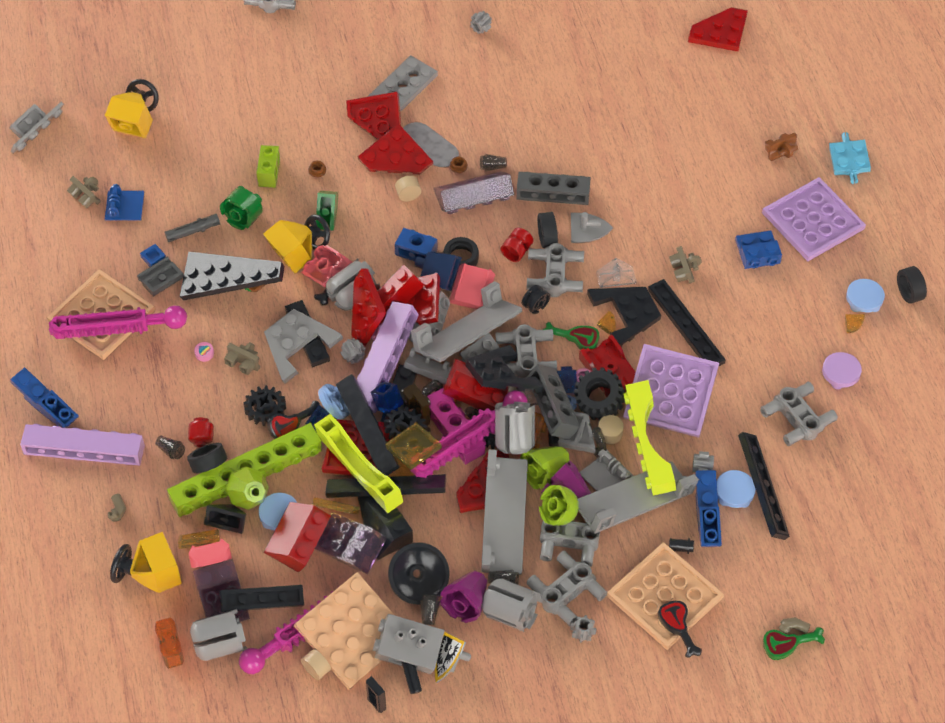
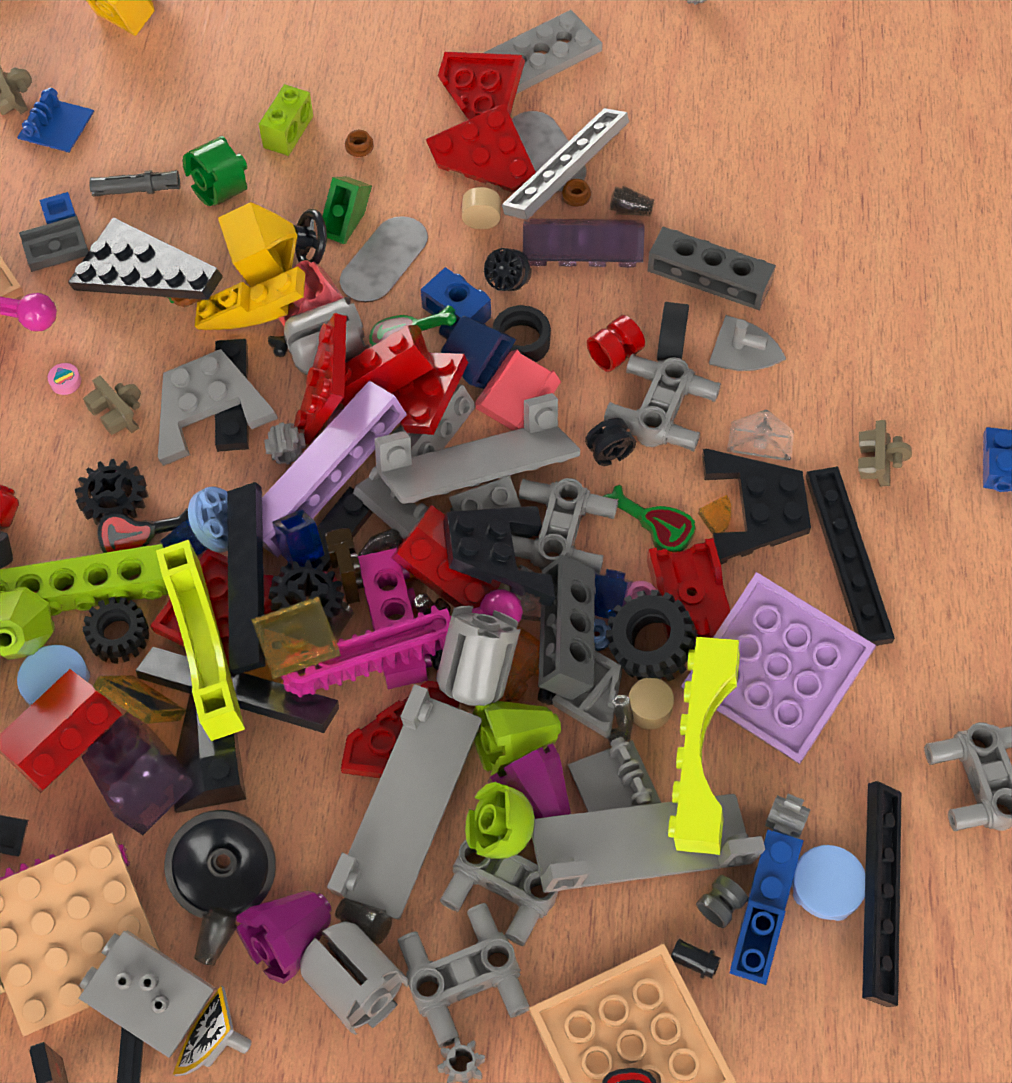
camera: 20 degrees right, 5 degrees up
none -> black tyre [83,597,149,664]
none -> yellow slope [194,266,305,330]
none -> flat silver sticker [340,216,428,302]
none -> green piece [369,305,457,347]
none -> black wheel [484,248,532,291]
none -> light grey plate [502,108,629,220]
none -> dark grey wheel [696,875,748,928]

